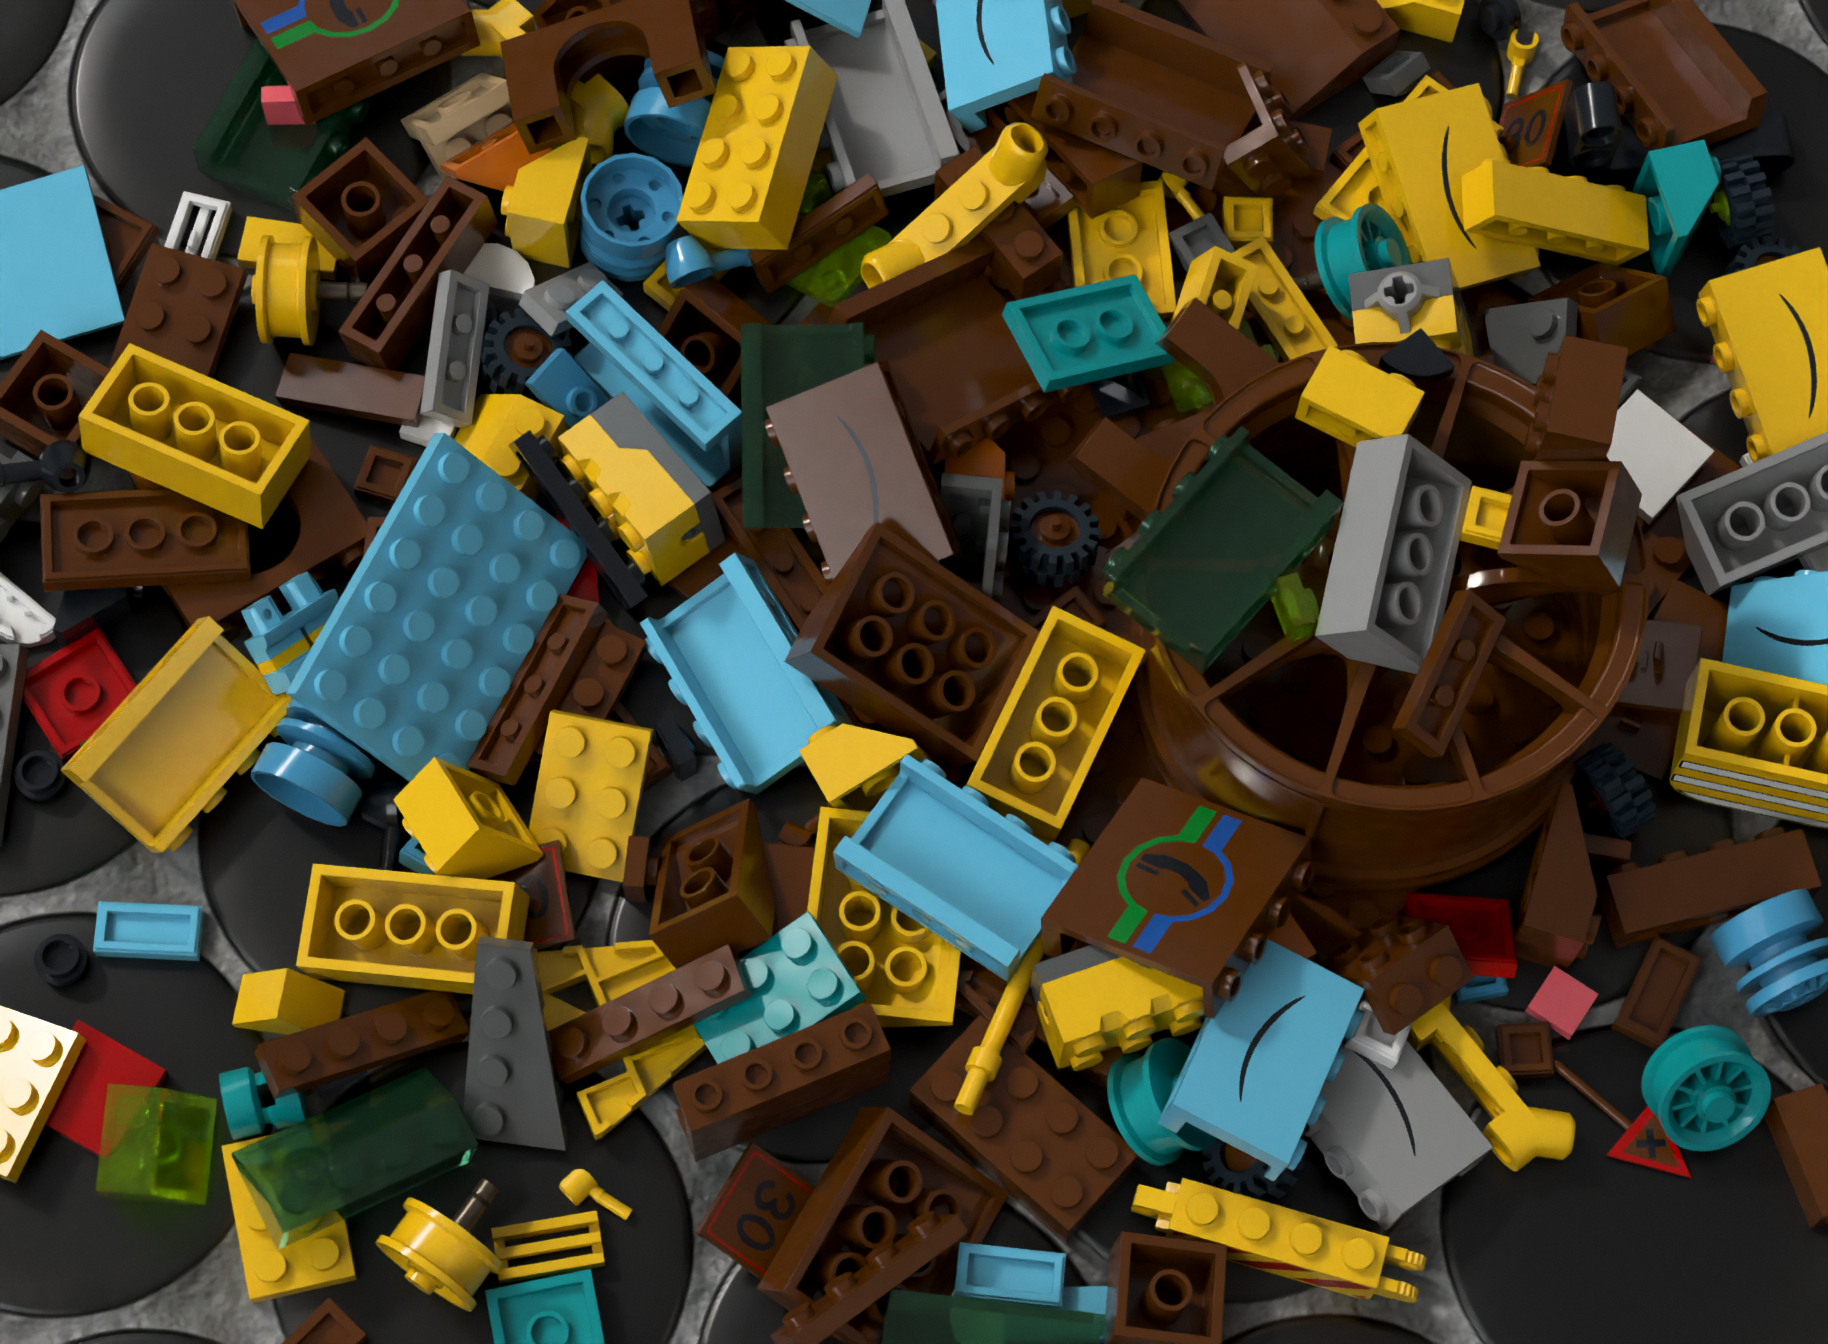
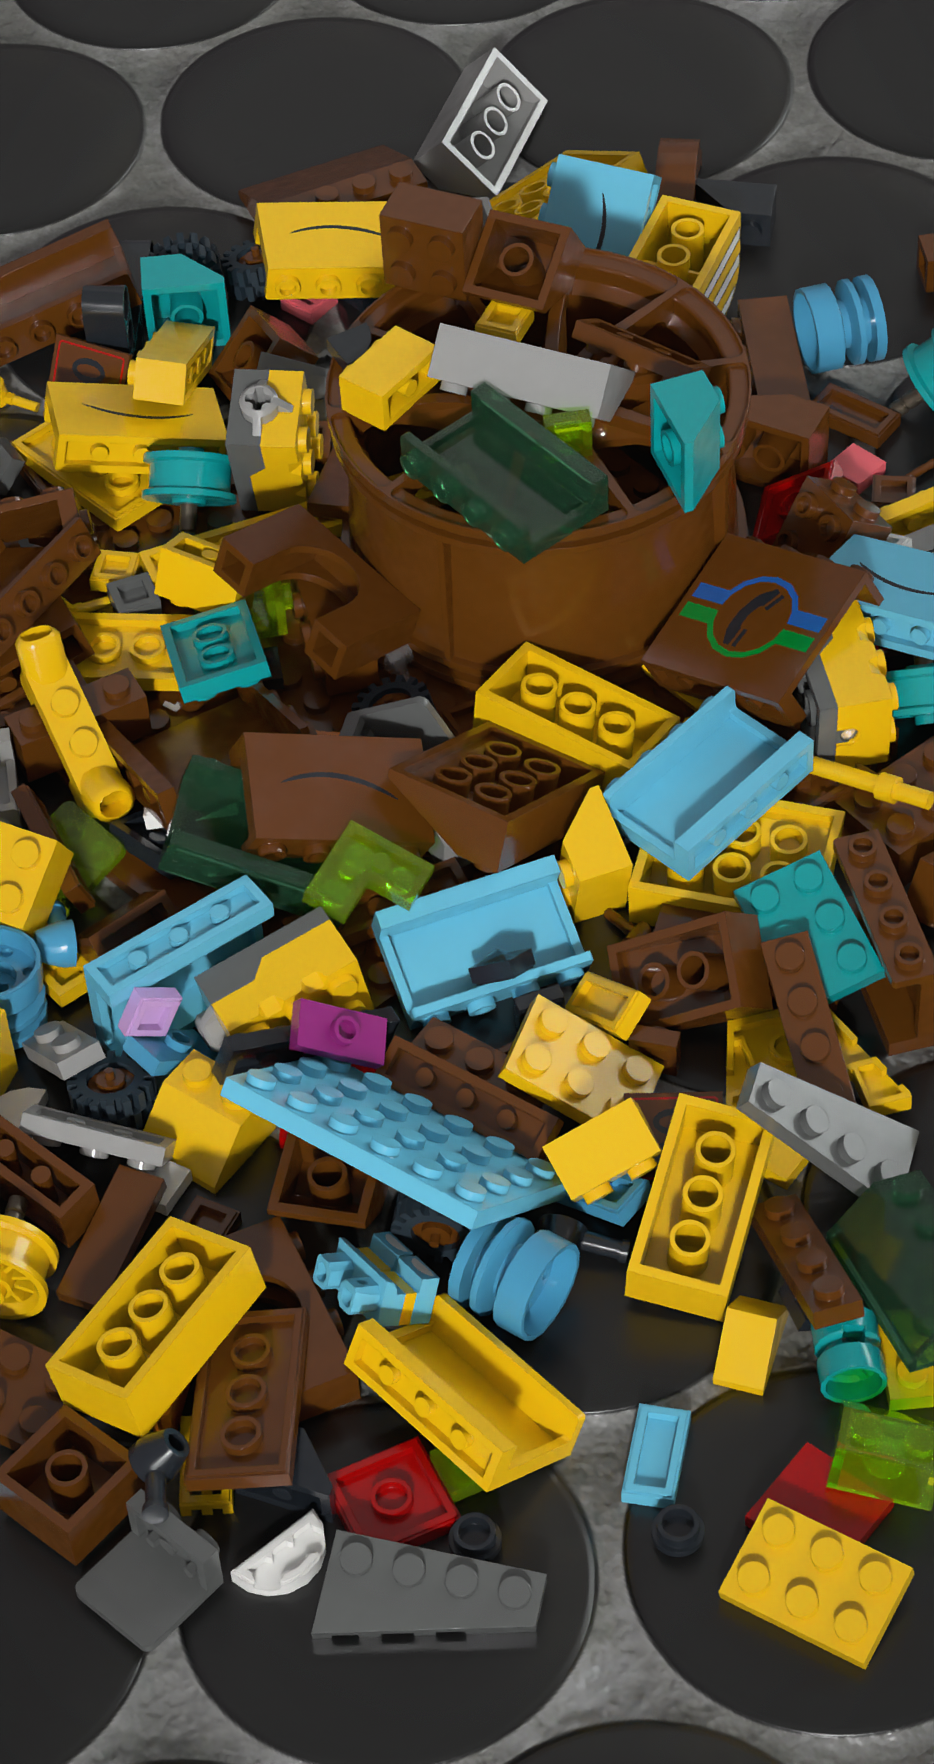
camera: 75 degrees left, 20 degrees down
none -> lavender tile [117,987,183,1036]
none -> magenta plate [289,998,387,1069]
none -> clear neon green plate [302,820,435,924]
none -> black tile [468,948,536,986]
none -> yellow tile [565,971,651,1041]
none -> teal slope [650,370,725,513]

